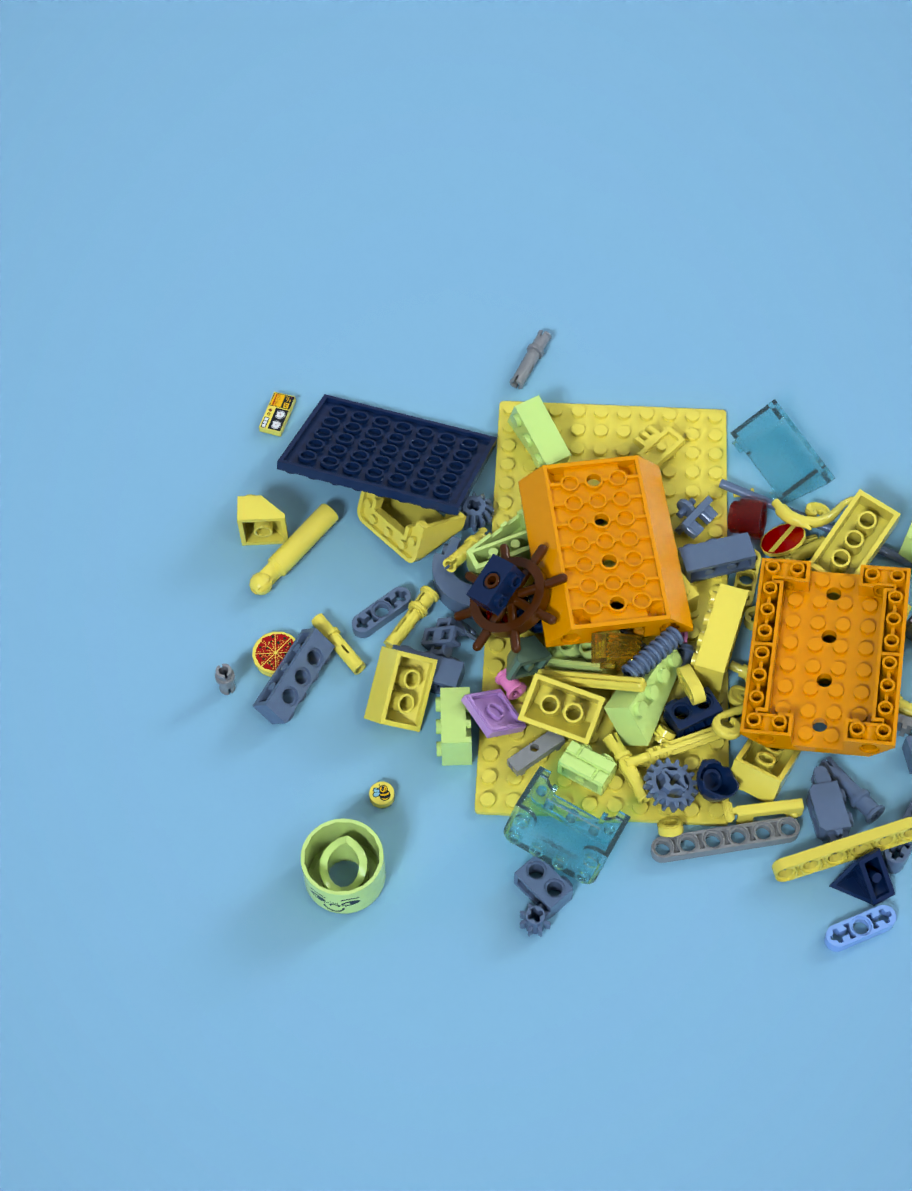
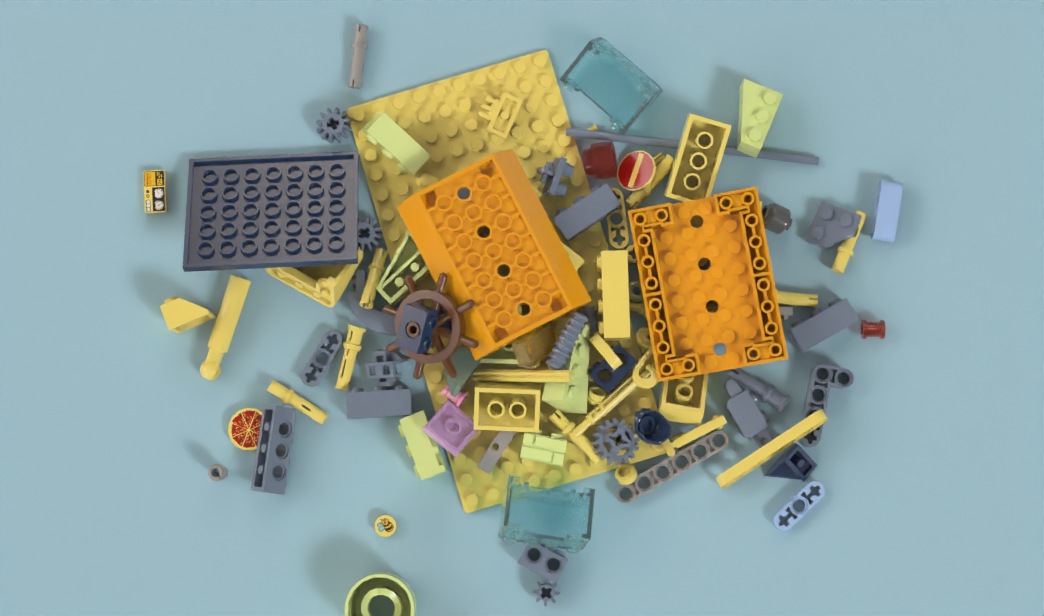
camera: 15 degrees left, 25 degrees up
light yellow slope [364,646,438,732] -> none
light yellow plant [771,496,854,530] -> none
none -> sand blue gear [316,108,352,144]
none -> yellowish green plate [629,281,644,302]

